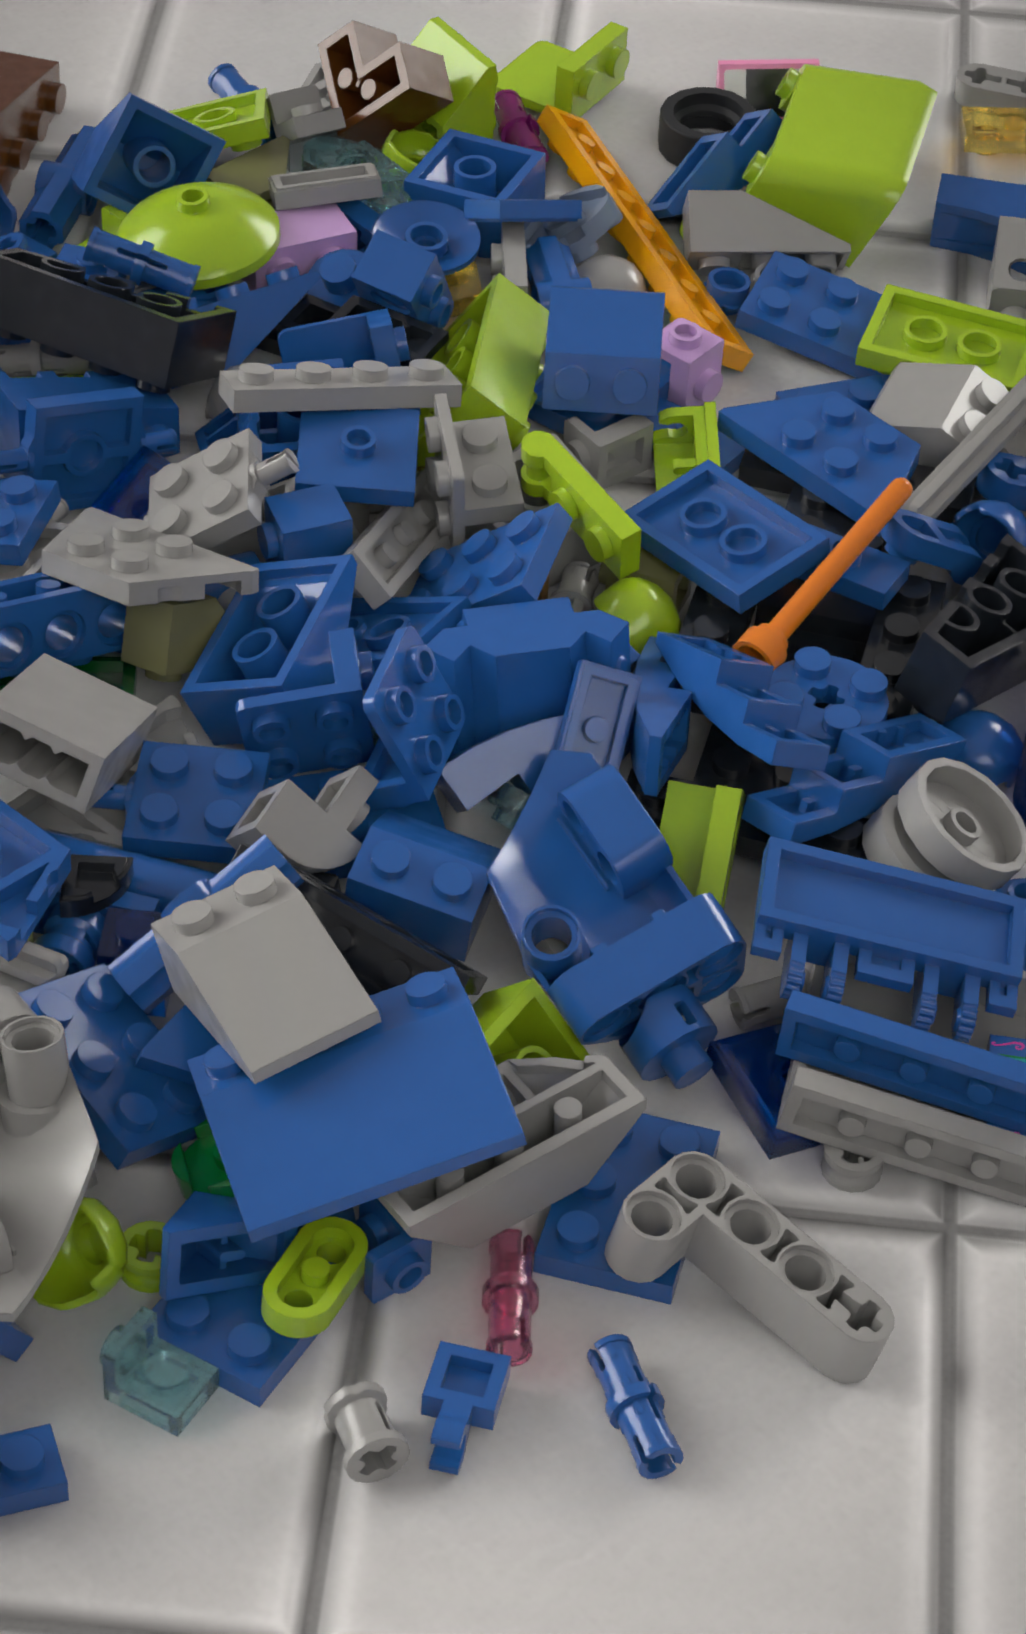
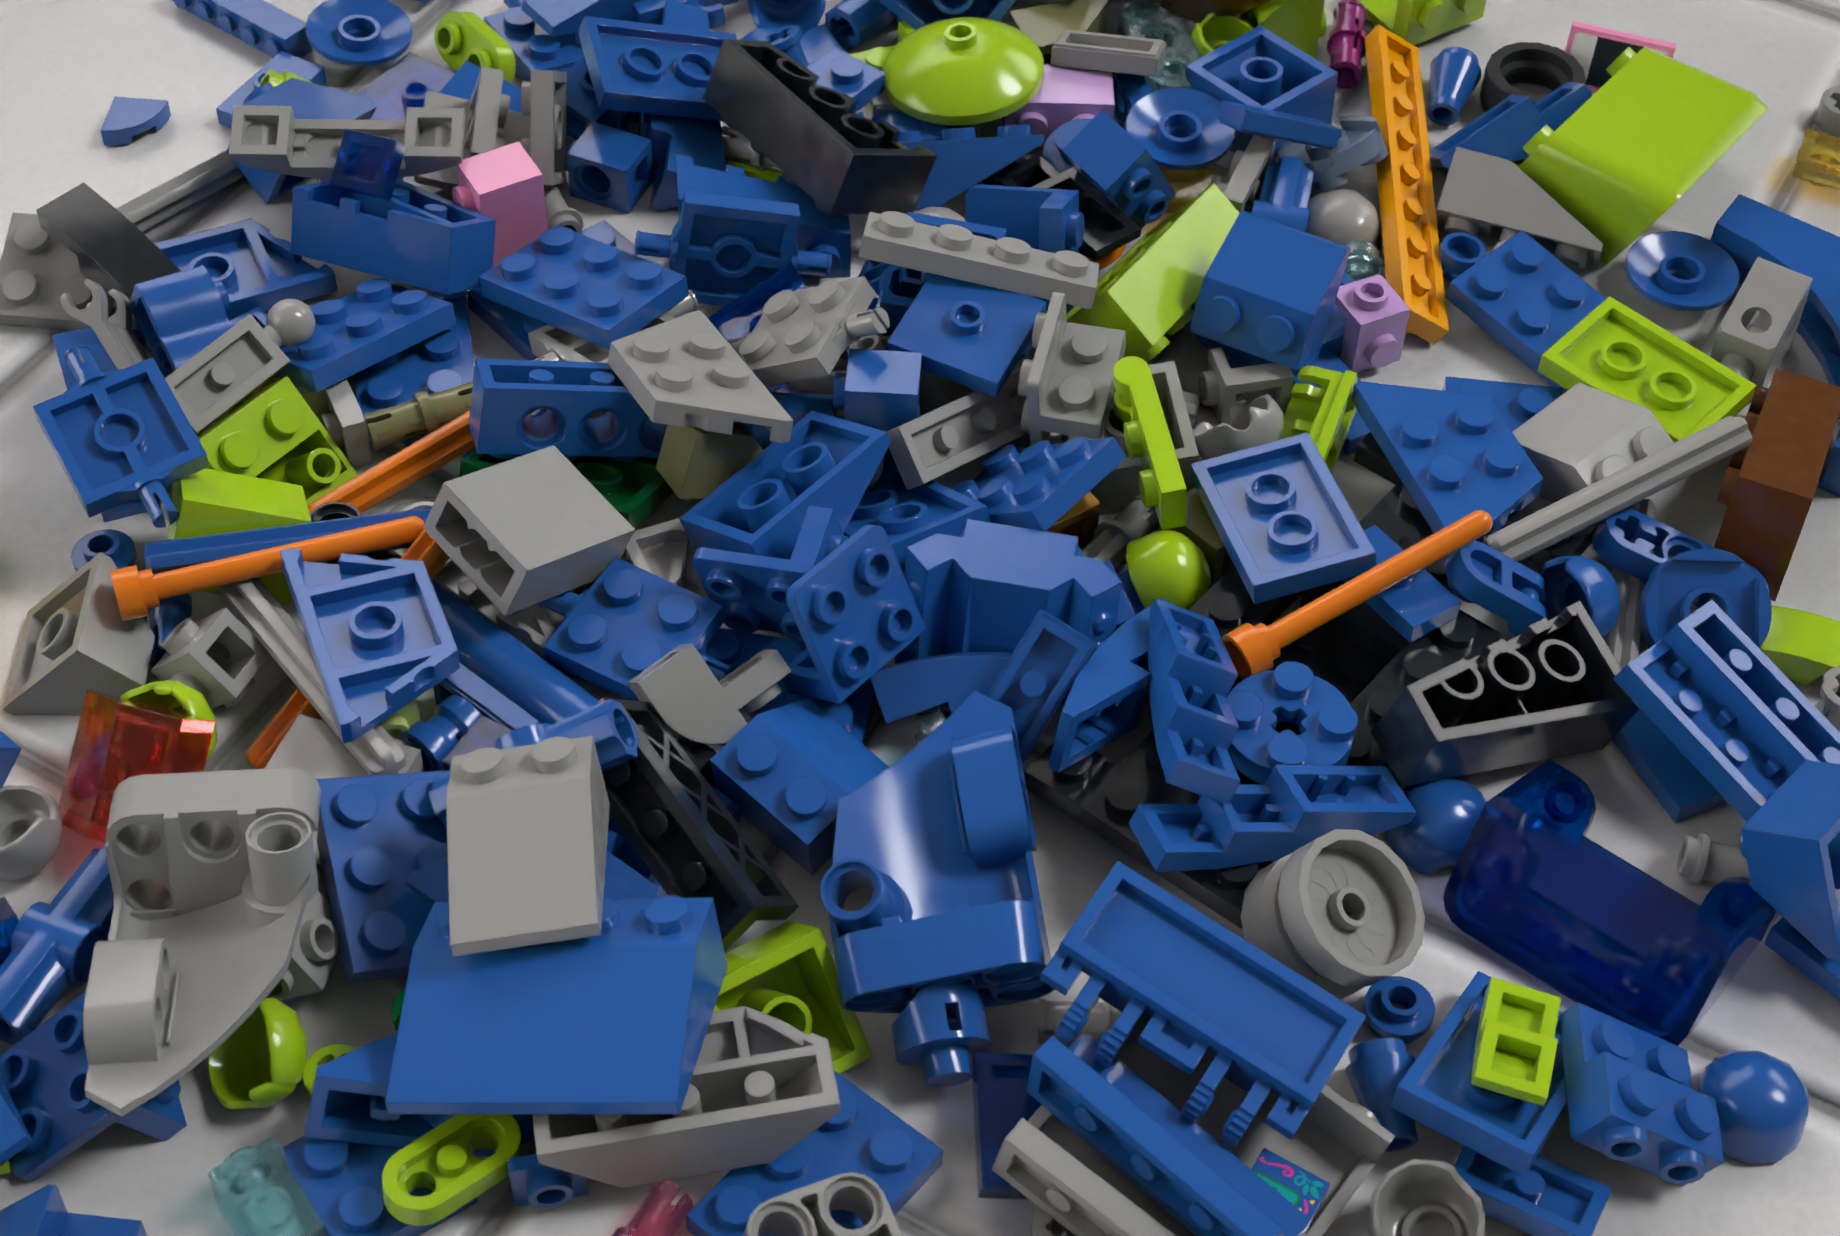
camera: 25 degrees right, 5 degrees up
black tile [59,854,134,918] -> none
blue pin [83,226,201,297] -> none
lime panel [660,780,746,910] -> none
none -> light grey hair [1193,394,1284,460]
none -> blue cone [1427,47,1482,126]
none -> blue dish [1625,231,1739,312]

